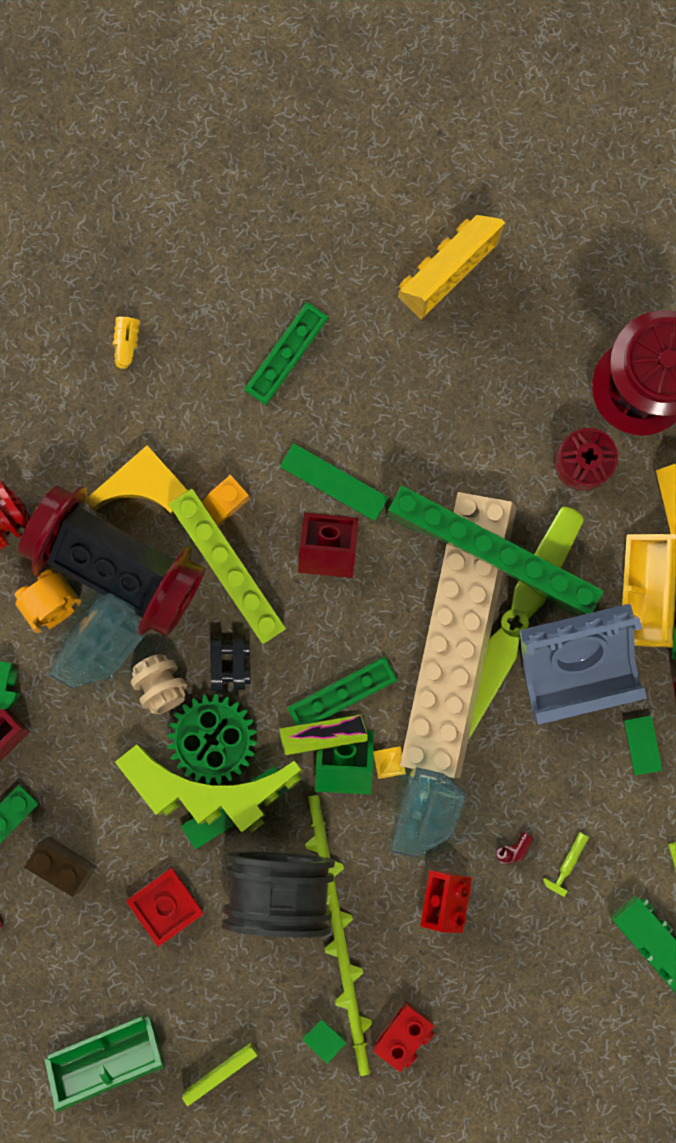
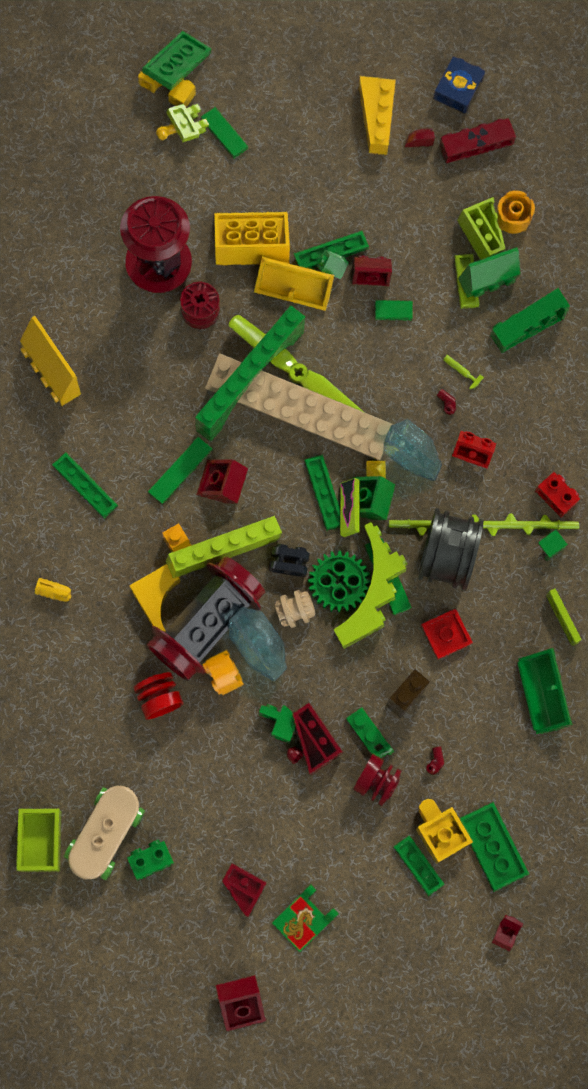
camera: 85 degrees left, 10 degrees down
sand blue panel [520,604,647,725] -> none

